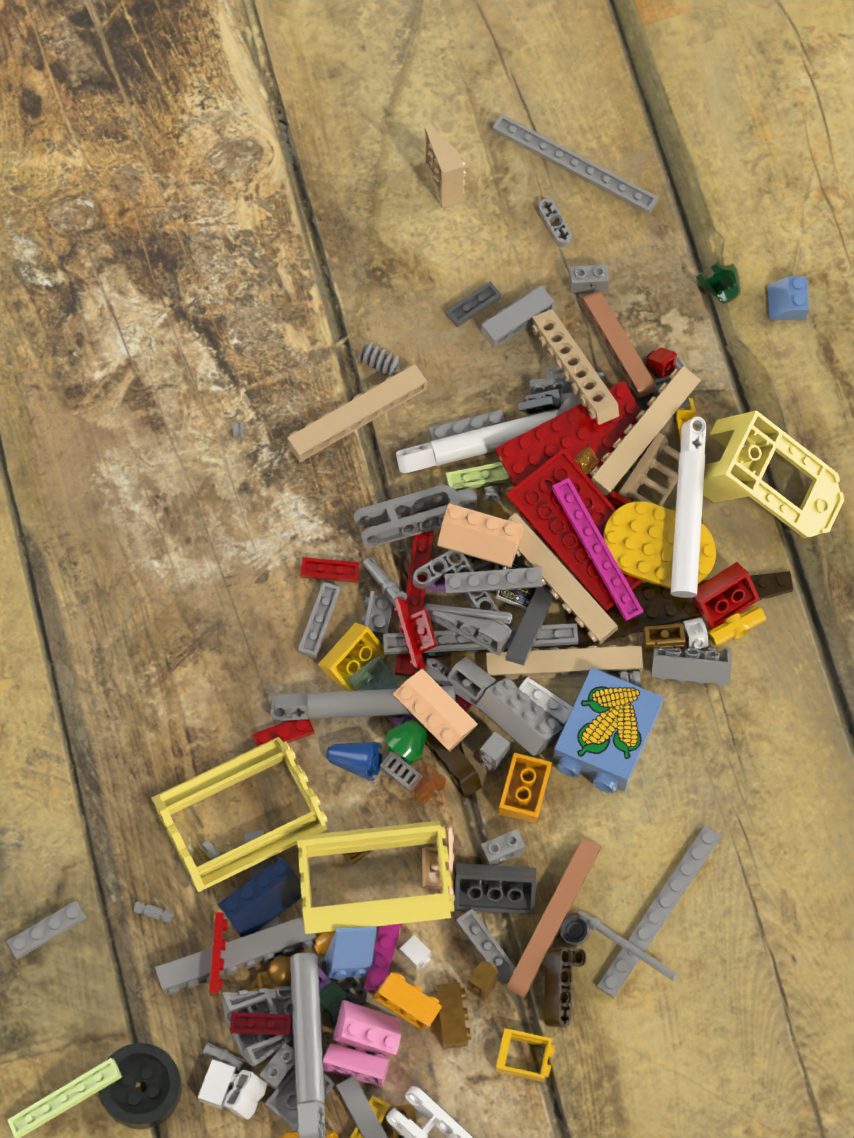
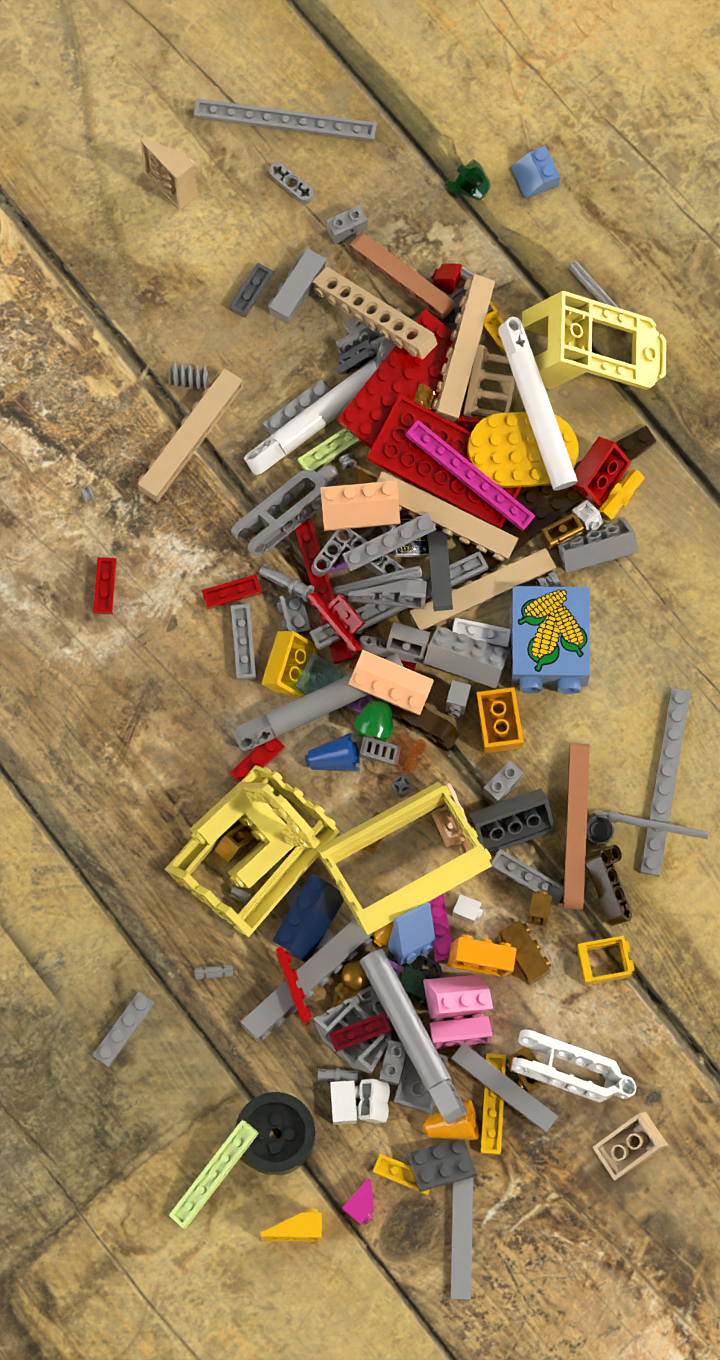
camera: 25 degrees left, 5 degrees up
none -> red plate [93,557,117,615]
none -> light yellow bracket [189,782,320,888]
none -> pearl gold slope [214,824,255,863]
none -> flat silver wheel [392,775,411,798]
none -> light grey axle [569,261,629,333]

